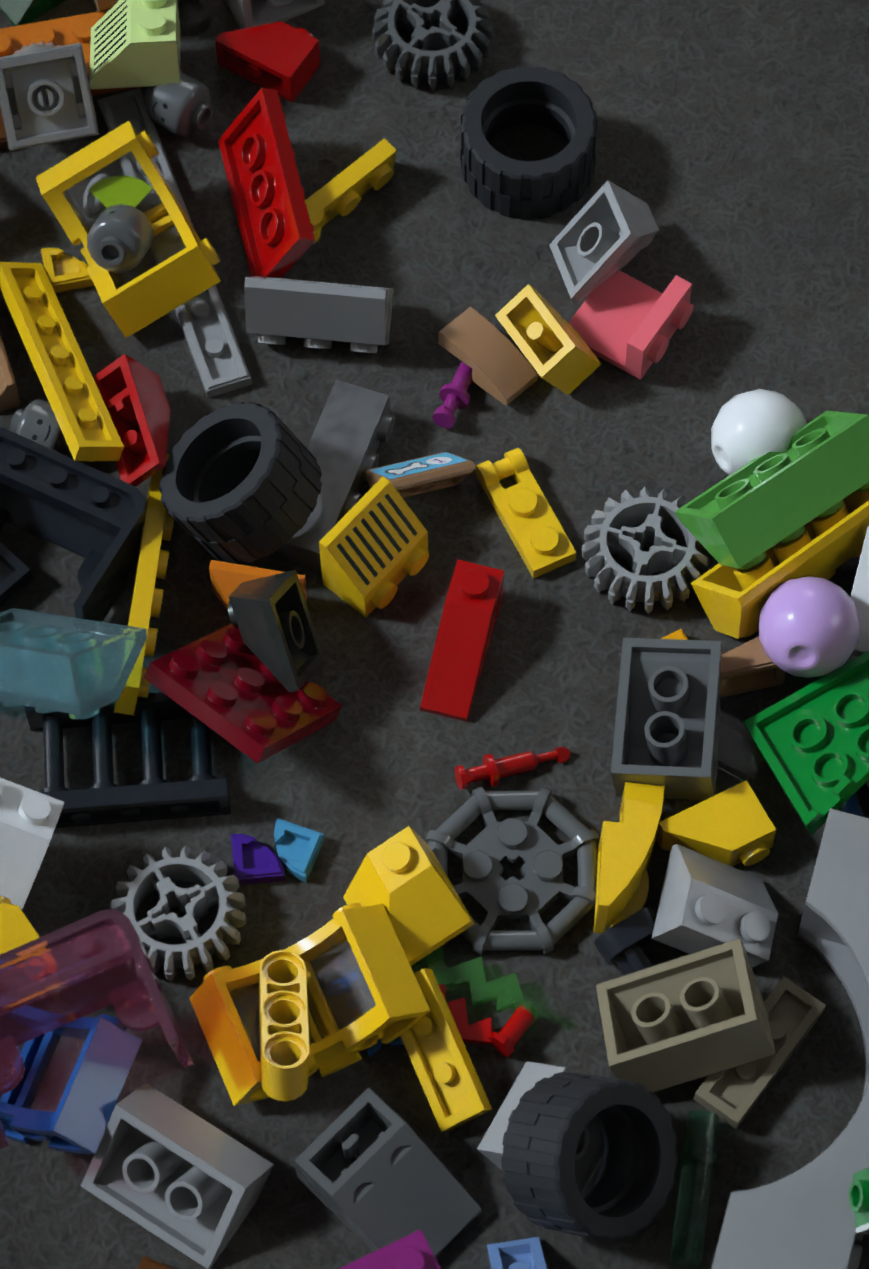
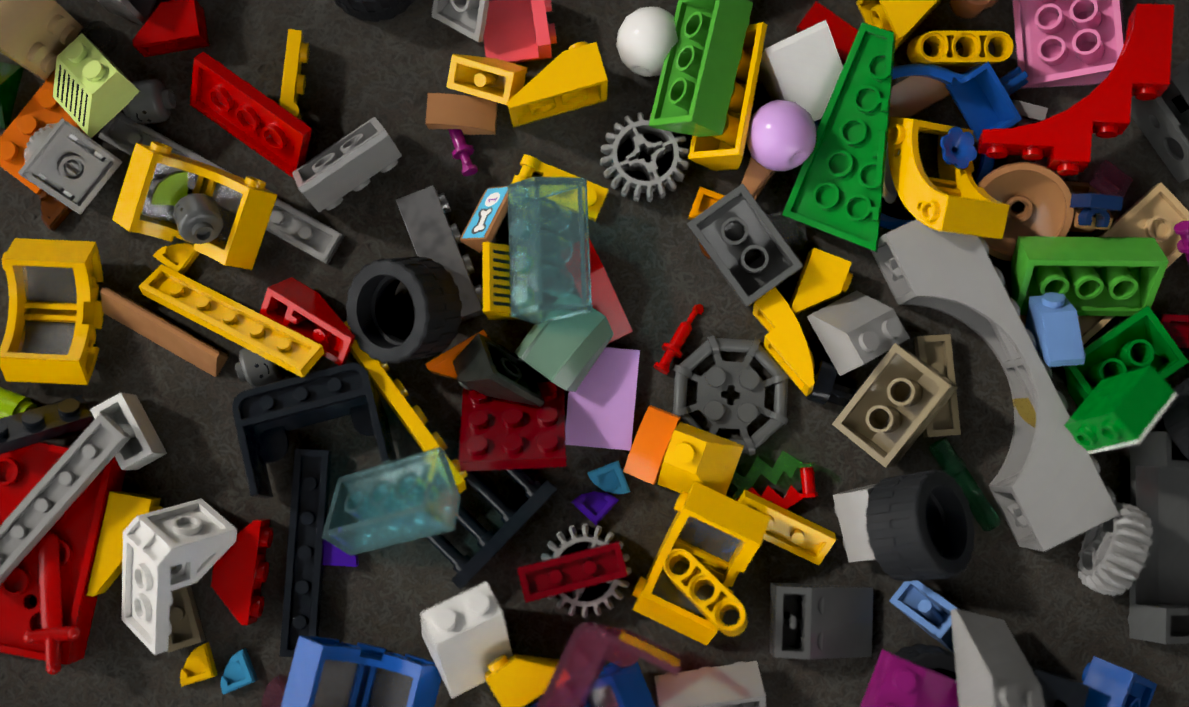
camera: 45 degrees left, 20 degrees up
none -> yellow slope [507,41,608,127]
none -> clear light blue slope [508,177,592,324]
none -> sand green slope [514,294,614,392]
none -> dark red plate [517,541,628,603]
none -> lavender tile [565,347,640,451]
none -> orange slope [623,405,681,485]

